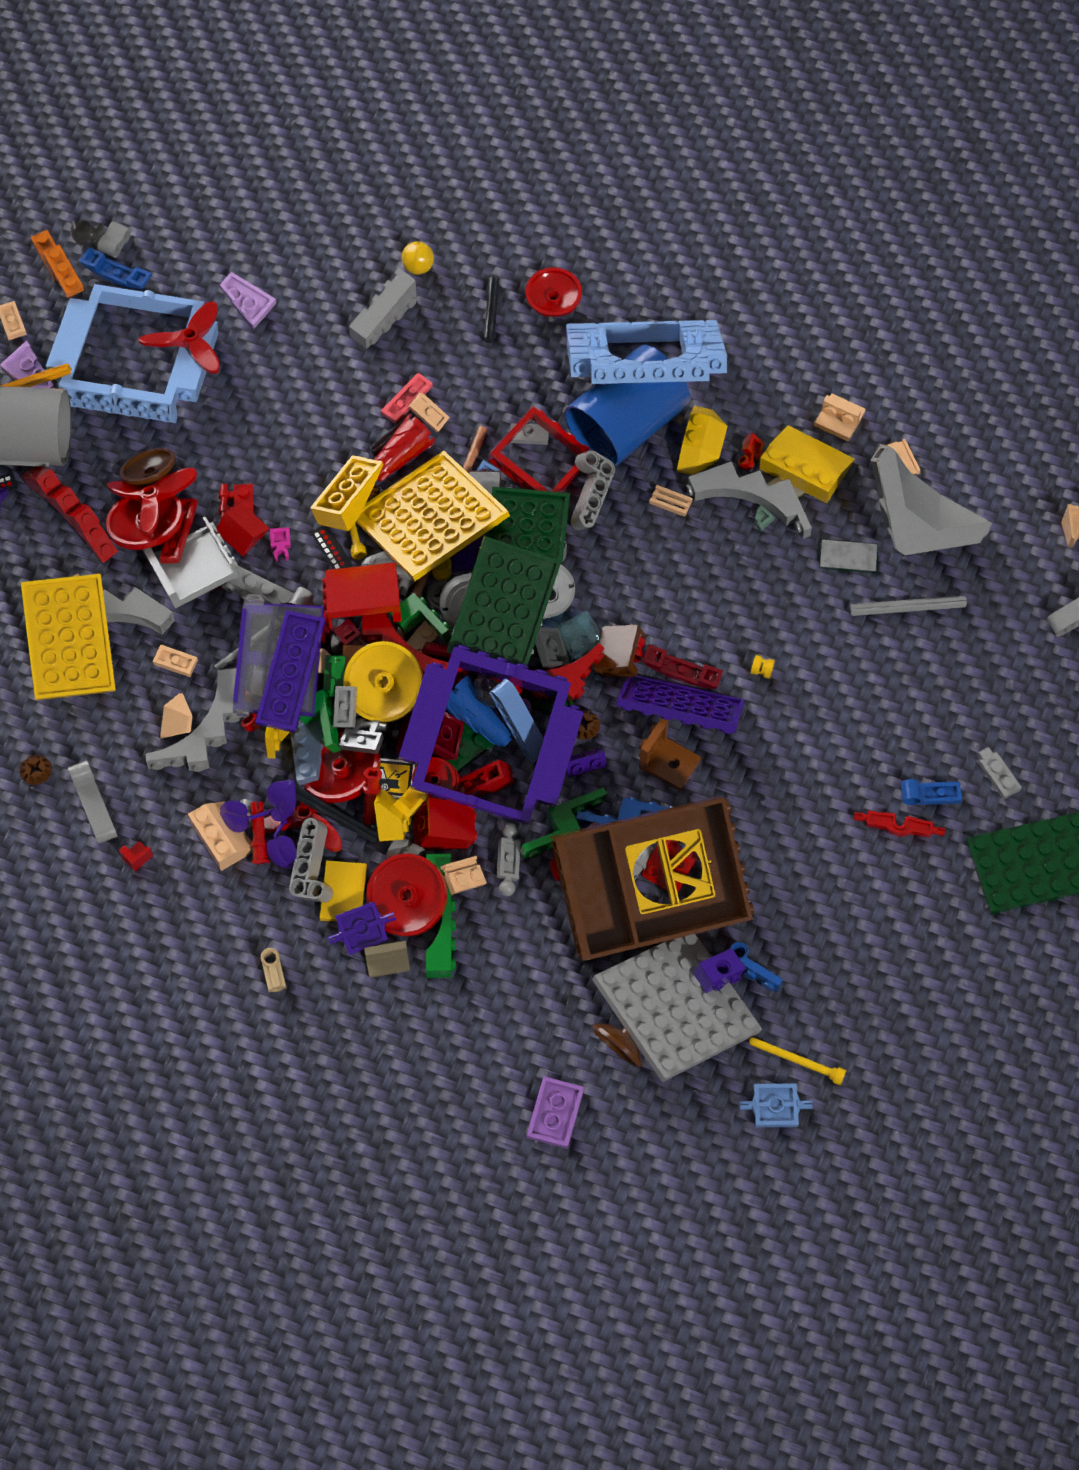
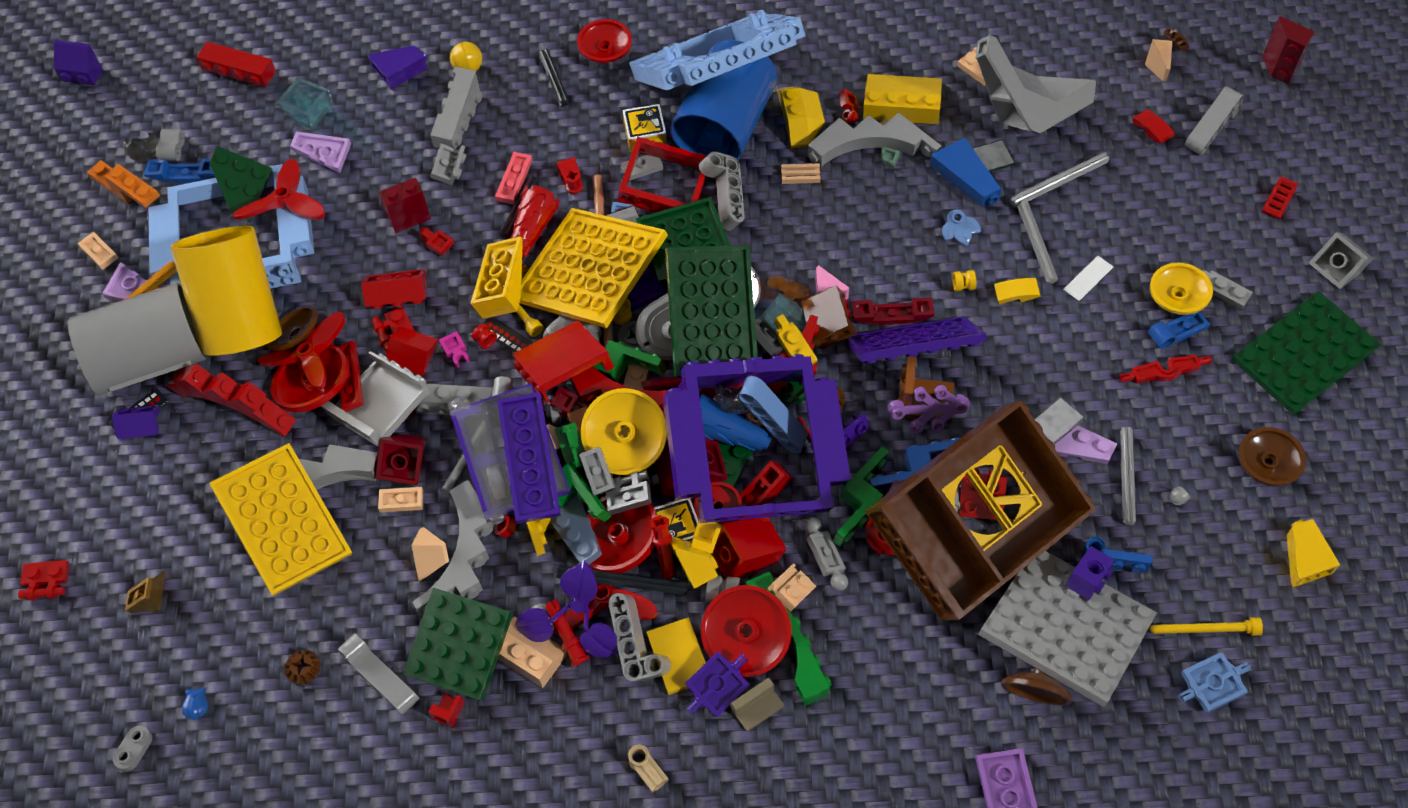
camera: 20 degrees left, 5 degrees down
light nougat plate [408,392,450,432] -> none
light nougat bracket [814,393,866,442] -> none
none -> dark purple slope [54,40,103,85]
none -> yellow piece [171,226,282,356]
none -> red brick [196,41,276,87]
none -> dark green plate [209,146,273,222]
none -> clear light blue slope [277,77,333,130]
none -> red slope [361,269,427,309]
none -> dark purple slope [368,45,427,89]
none -> dark red slope [375,434,427,485]
none -> dark red slope [379,177,431,233]
none -> dark green plate [403,587,513,701]
none -> red plate [419,227,454,256]
none -> light grey bracket [430,143,466,185]
none -> red wheel [471,324,497,349]
none -> red piece [556,157,583,194]
none -> piece [623,104,667,152]
none -> clear orange plate [767,276,810,300]
none -> yellow hinge [774,314,818,365]
none -> bright pink slope [815,266,849,300]
none -> medium lavender plant [887,385,970,434]
none -> blue slope [931,138,1001,207]
none -> medium blue plate [942,210,981,246]
none -> yellow slope [994,278,1041,304]
none -> light grey axle [1017,201,1058,284]
none -> flat silver piece [1034,397,1085,445]
none -> lavender wing [1053,424,1117,464]
none -> white sticker [1063,256,1113,301]
none -> light grey axle [1120,427,1136,525]
none -> red slope [1133,109,1175,144]
none -> yellow dish [1150,263,1213,315]
none -> light grey hinge [1170,486,1190,505]
none -> reddish brown dish [1239,427,1306,487]
none -> yellow slope [1287,519,1340,588]

